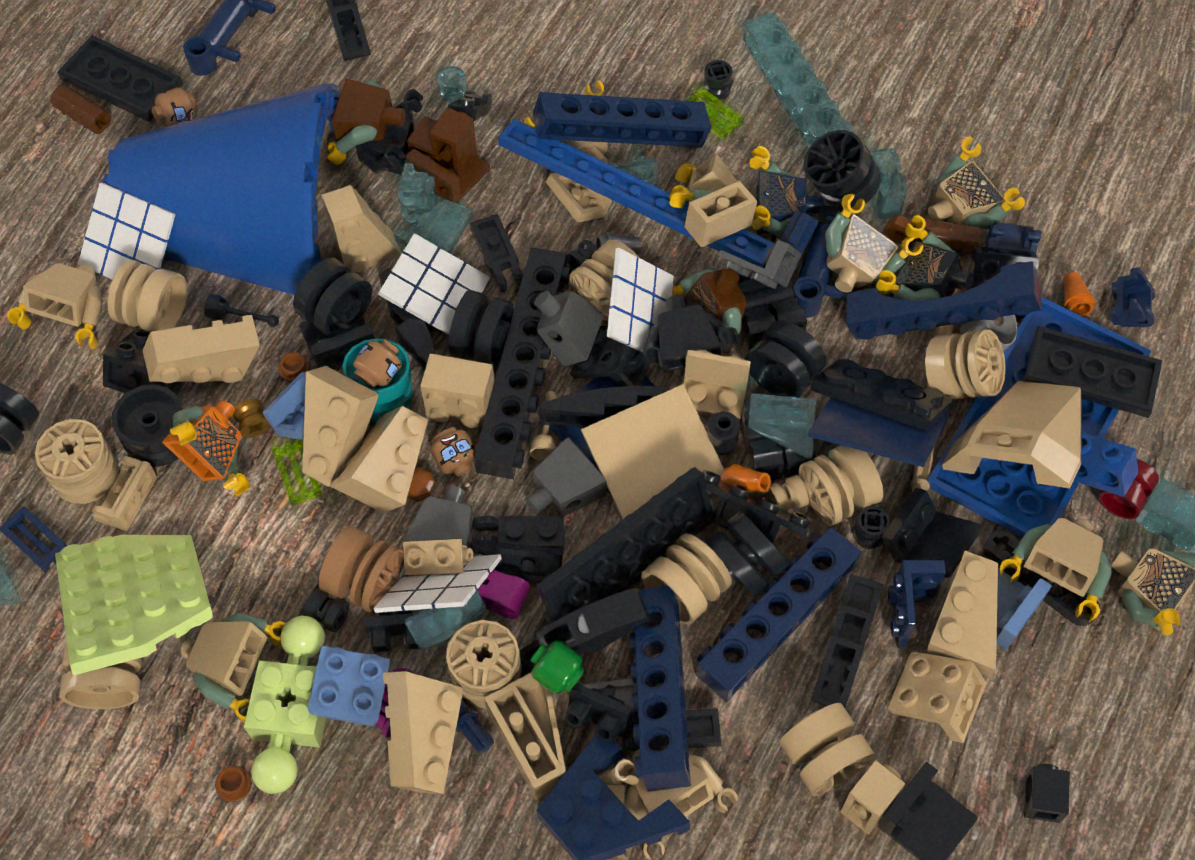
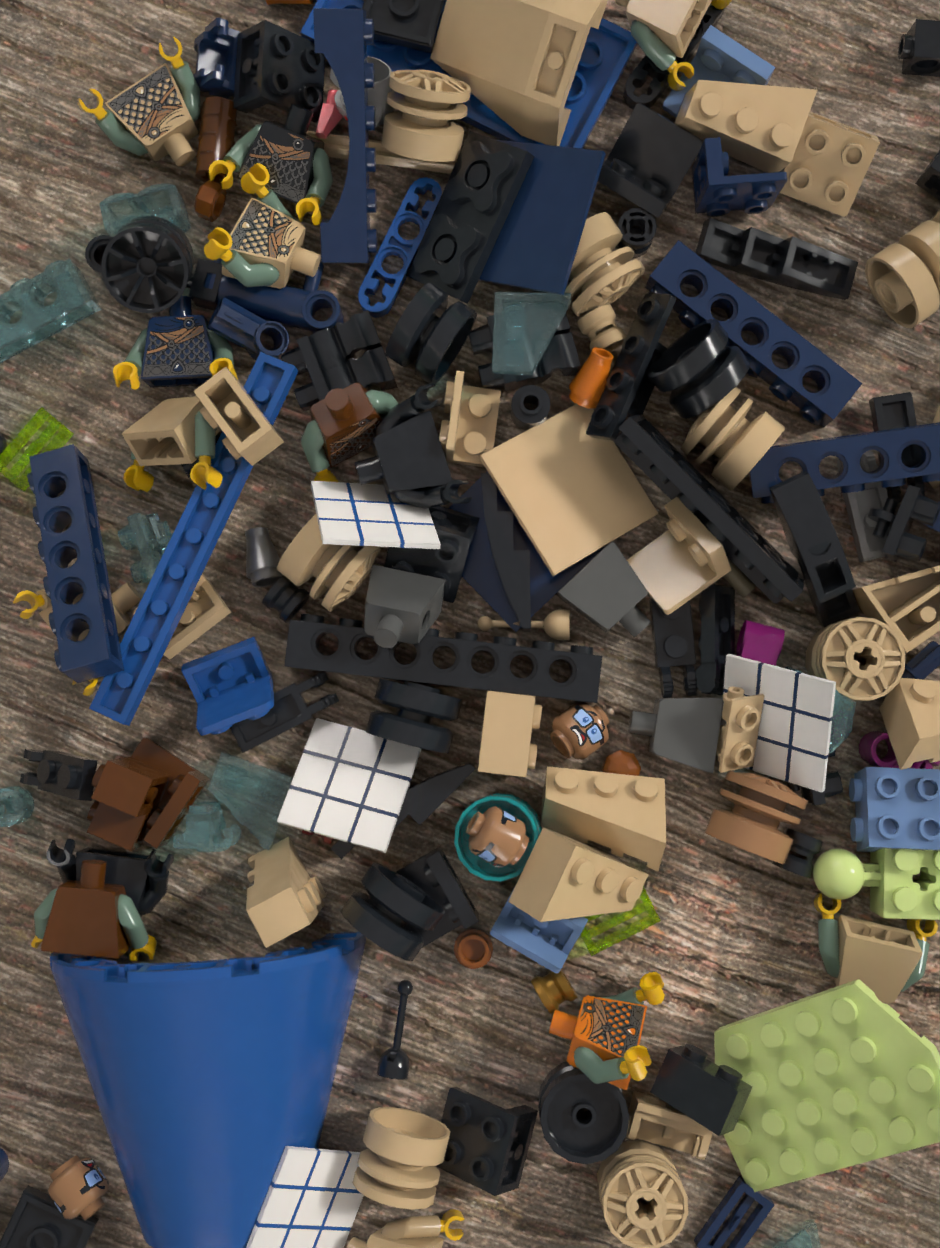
camera: 90 degrees left, 25 degrees up
tan wedge [143,315,260,383] -> none
green head [530,641,584,694] -> none
dark grey bracket [718,240,802,289] -> none
none -> blue bracket [181,637,274,736]
none -> blue beam [358,177,442,318]
none -> tan bracket [627,497,731,615]
none -> black brick [650,1044,752,1136]

